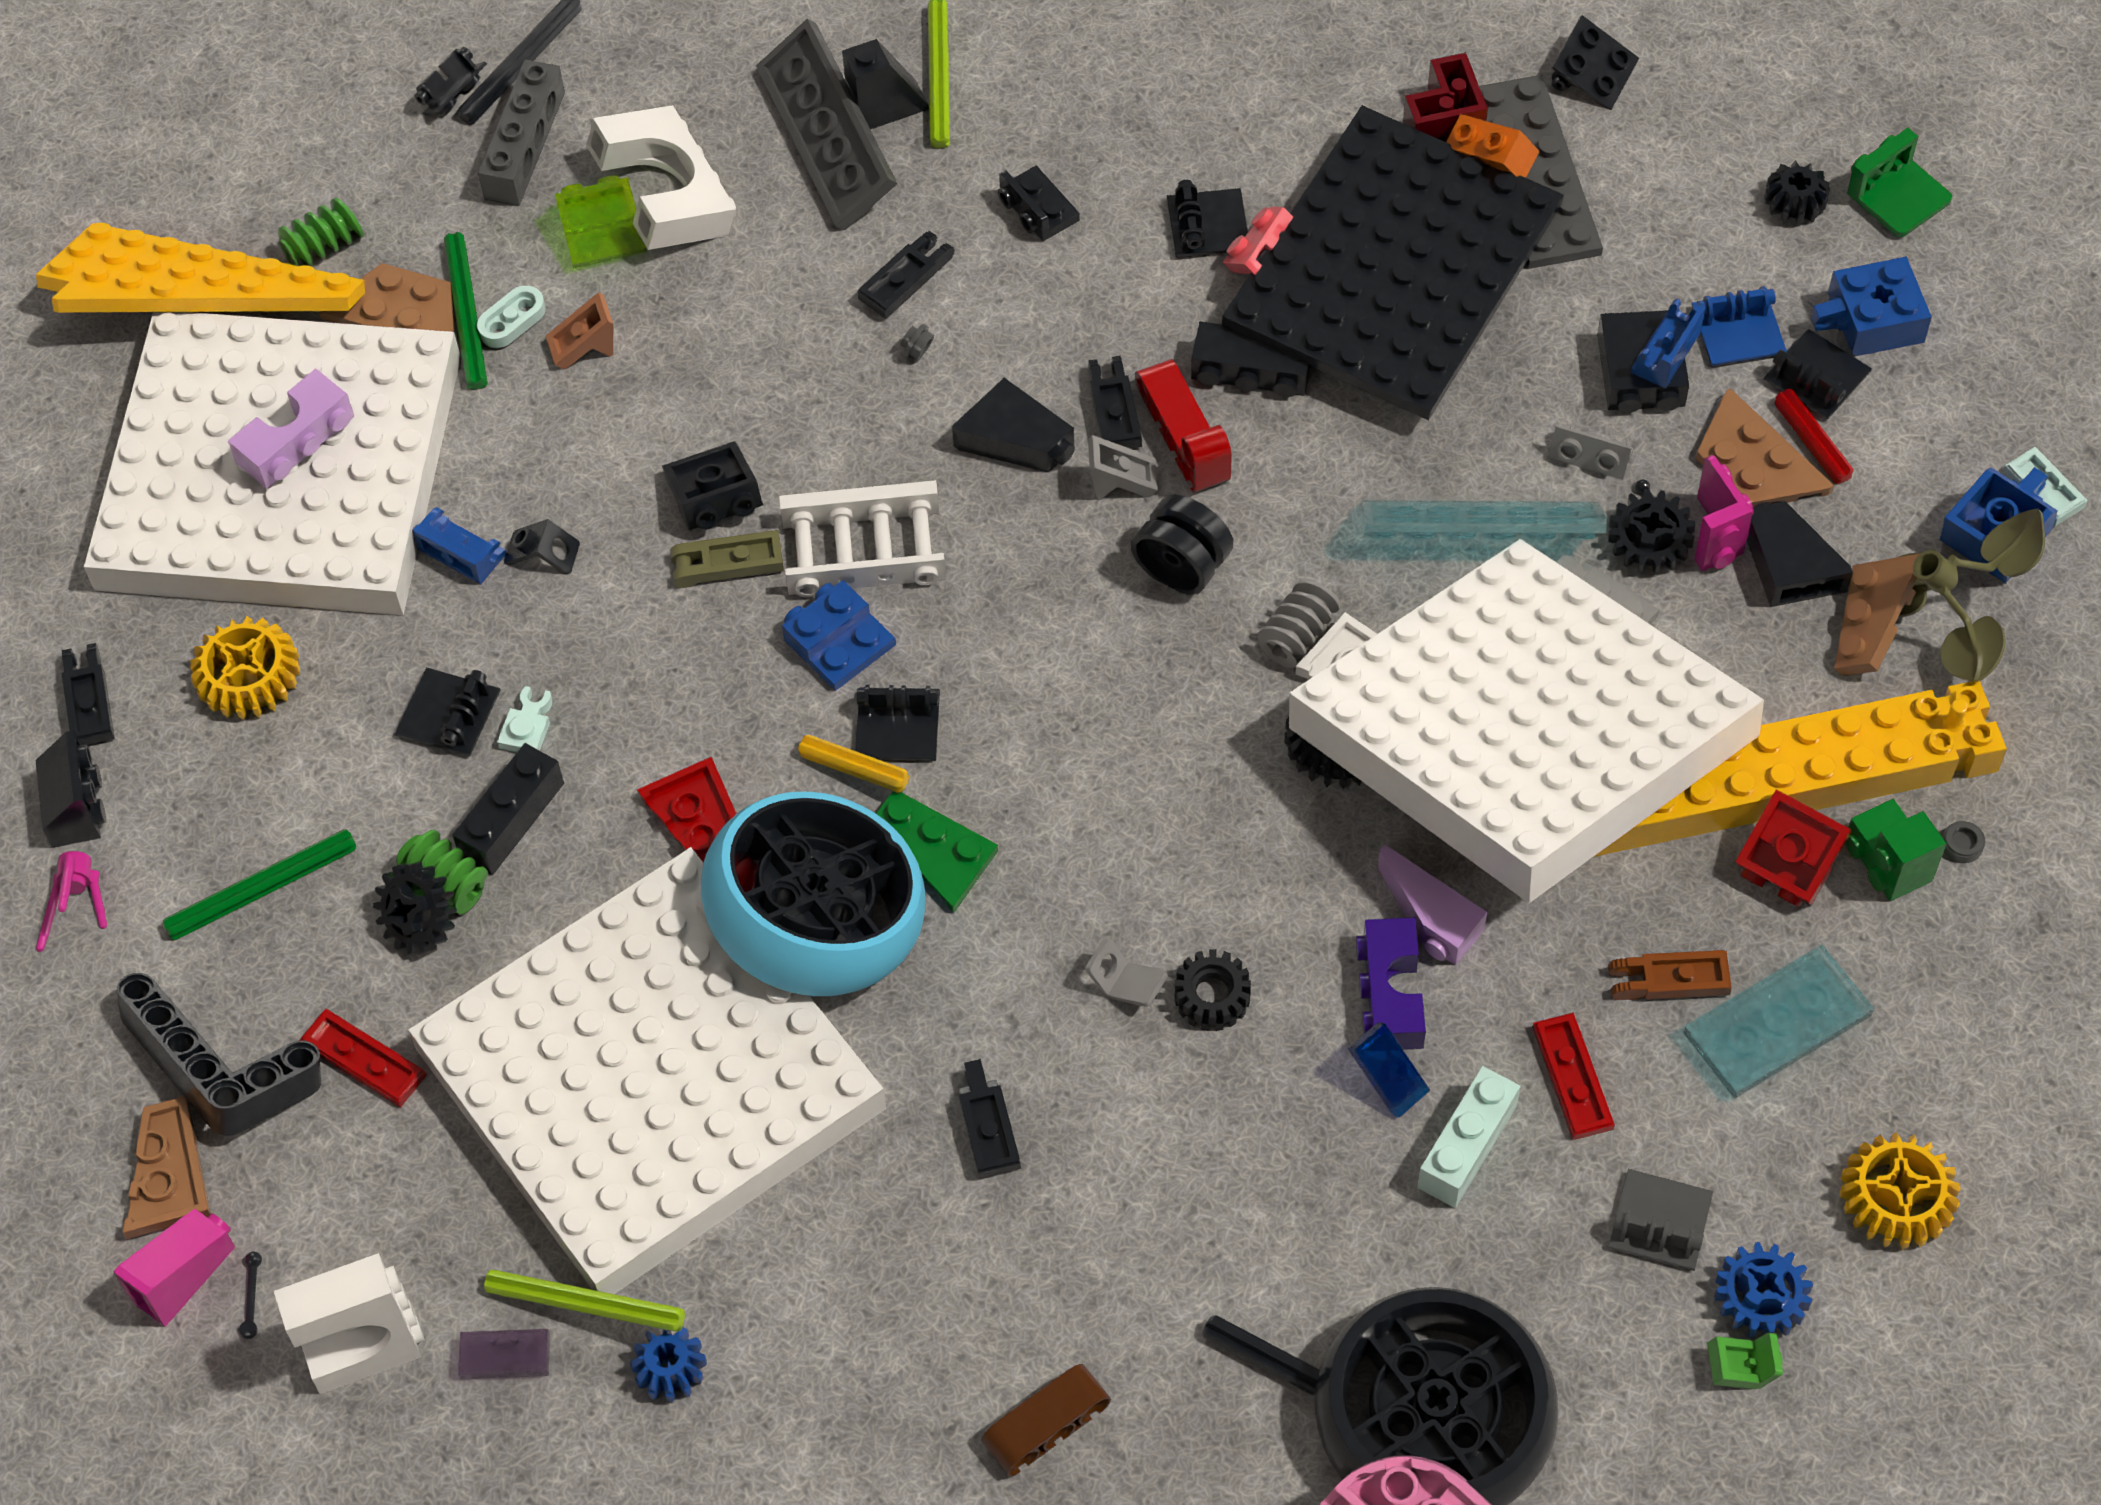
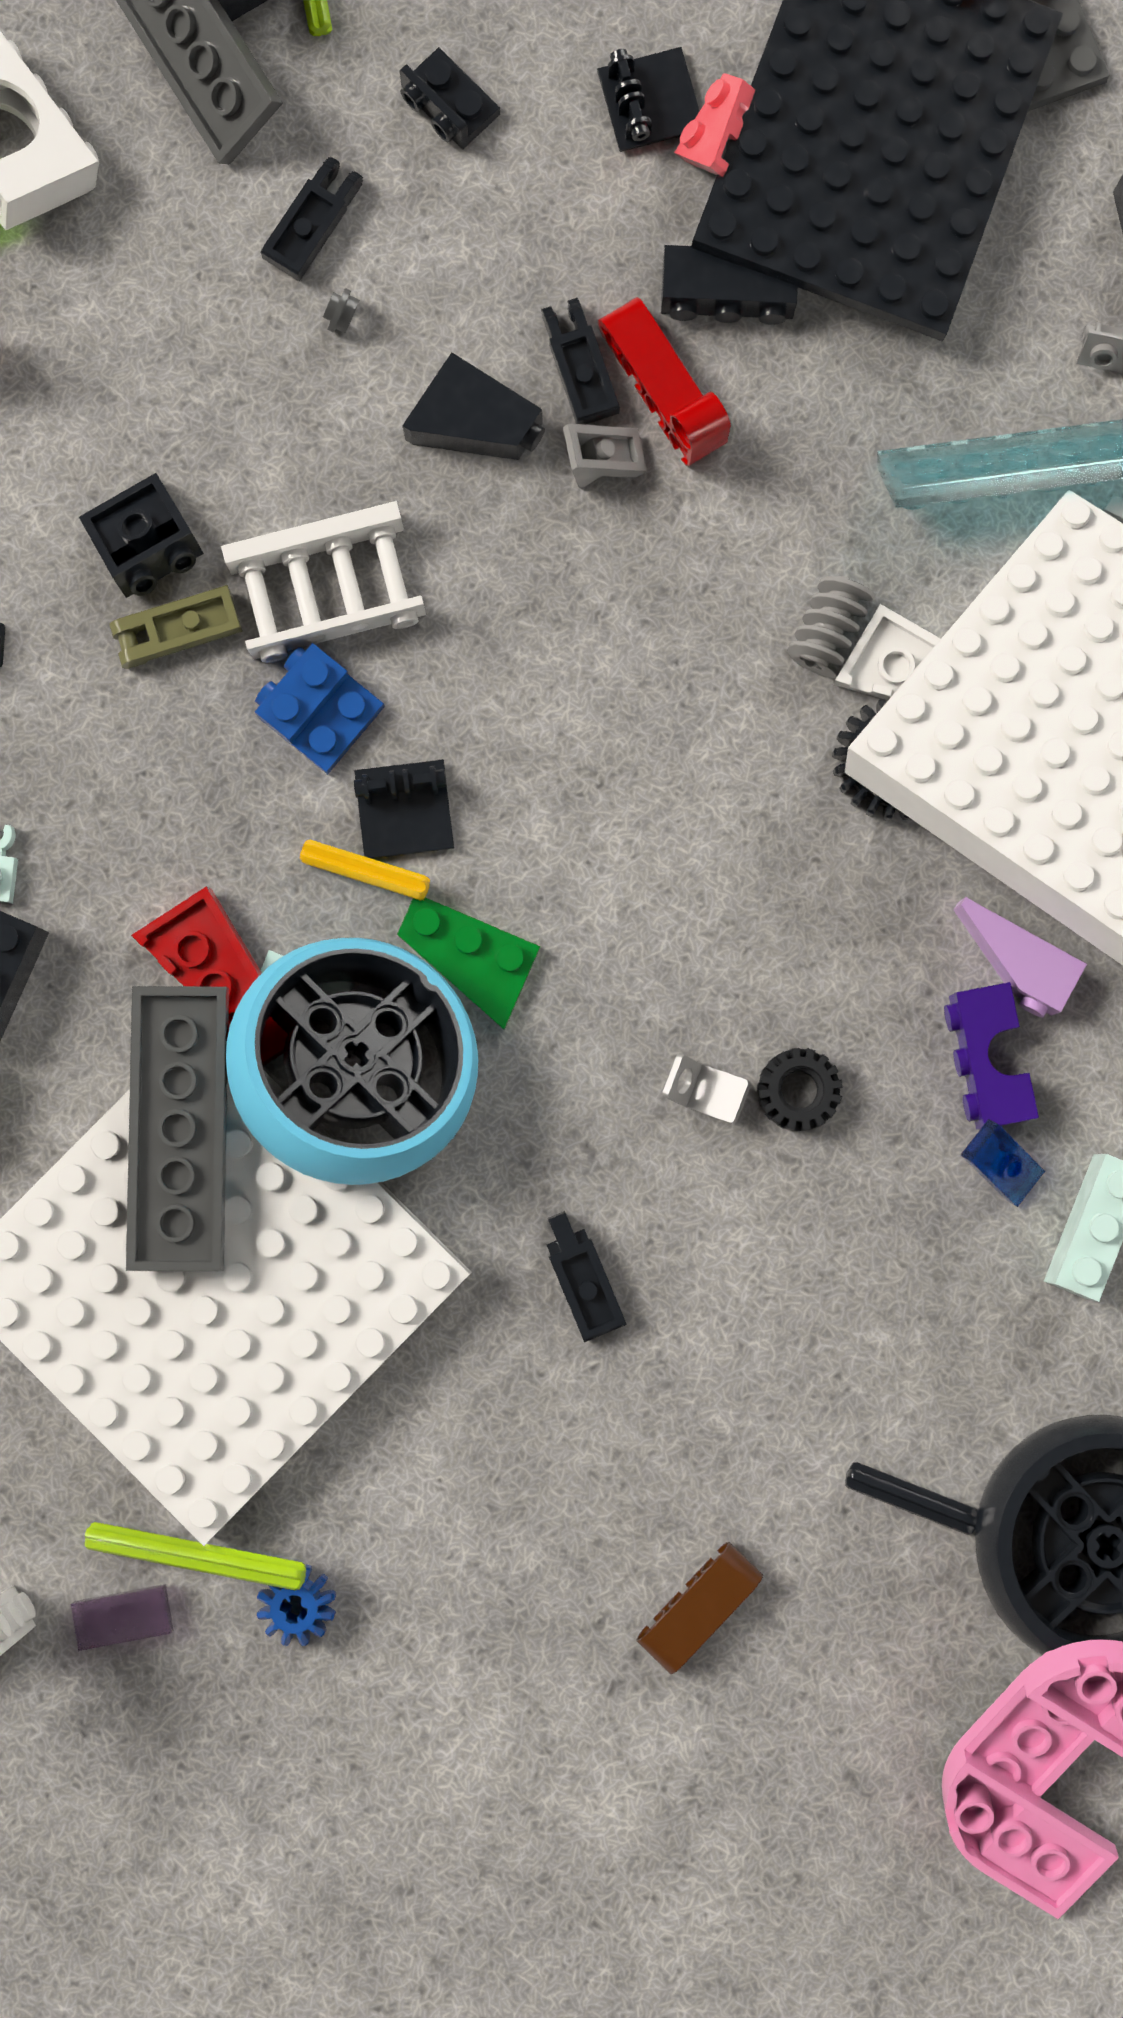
camera: 10 degrees left, 25 degrees up
black wheel [1131,494,1234,595] -> none
none -> dark grey plate [126,986,229,1271]

